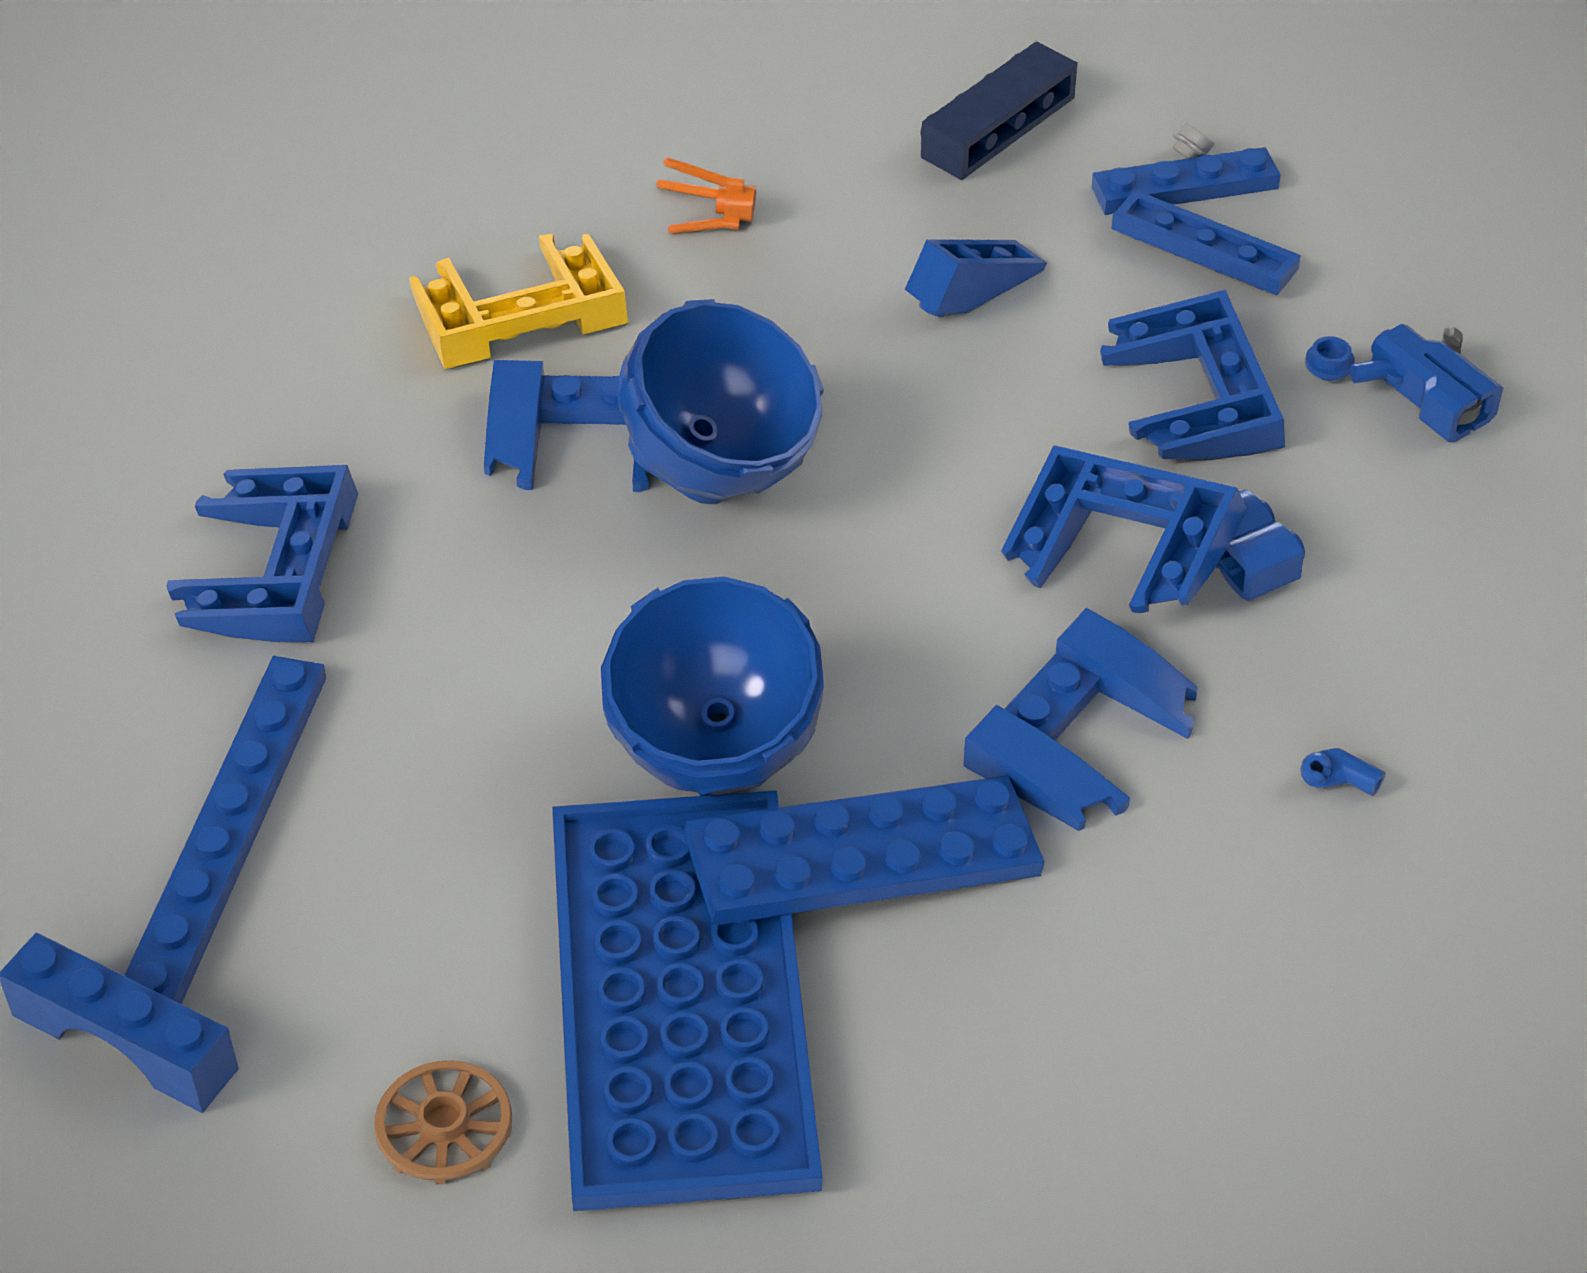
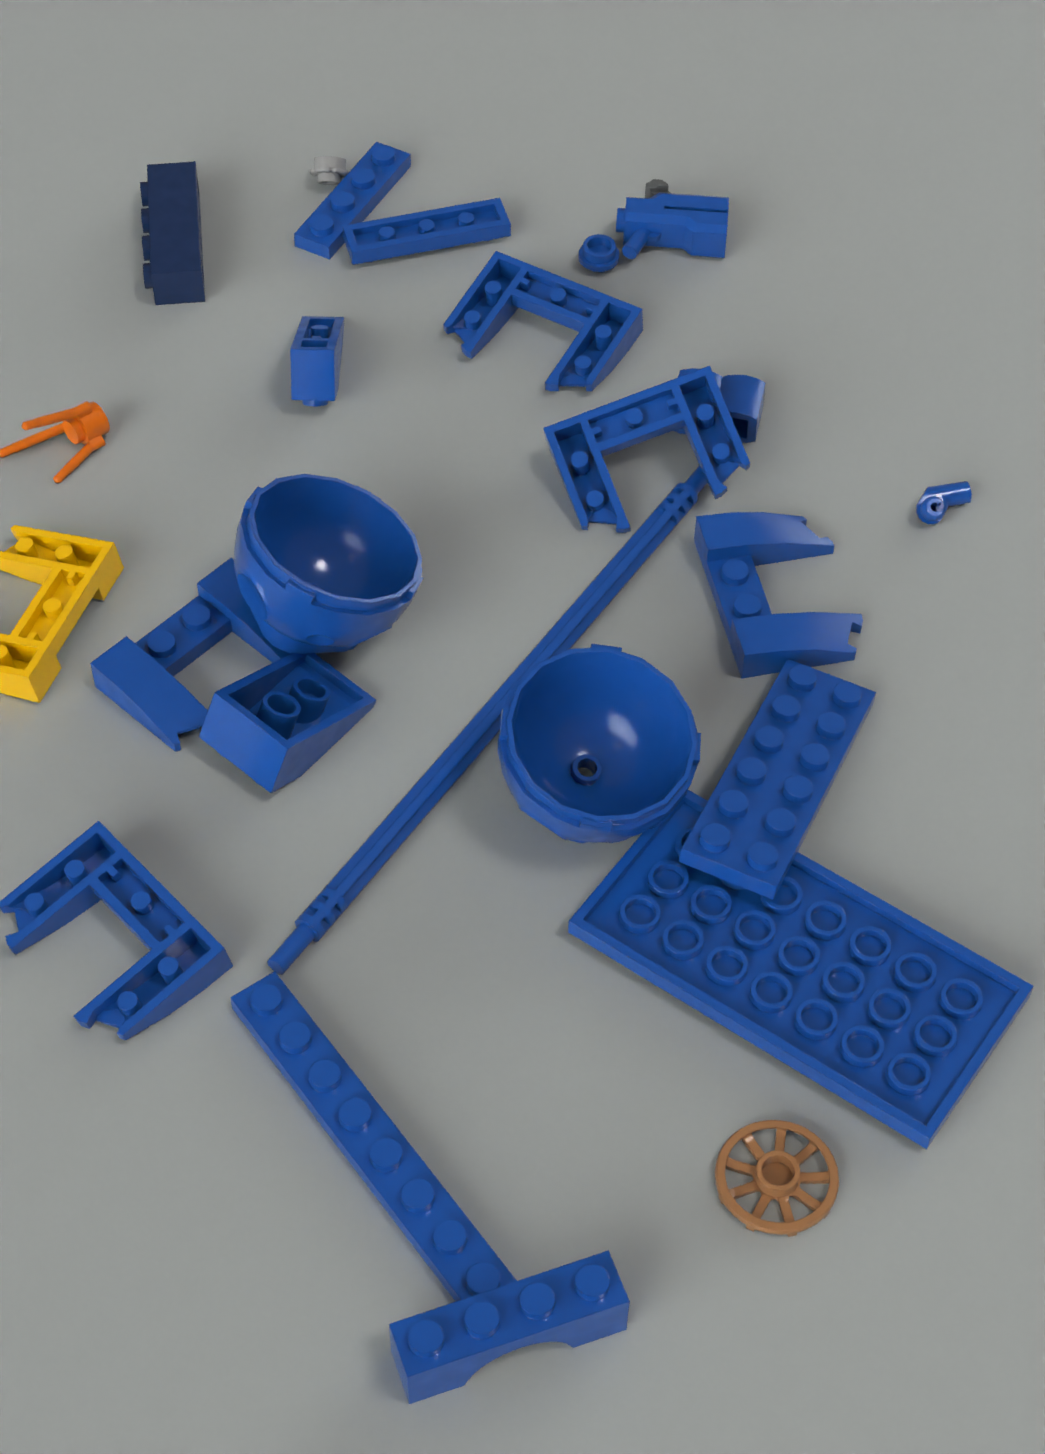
camera: 50 degrees left, 5 degrees up
none -> blue slope [199,653,376,793]
none -> blue axle [267,465,707,975]

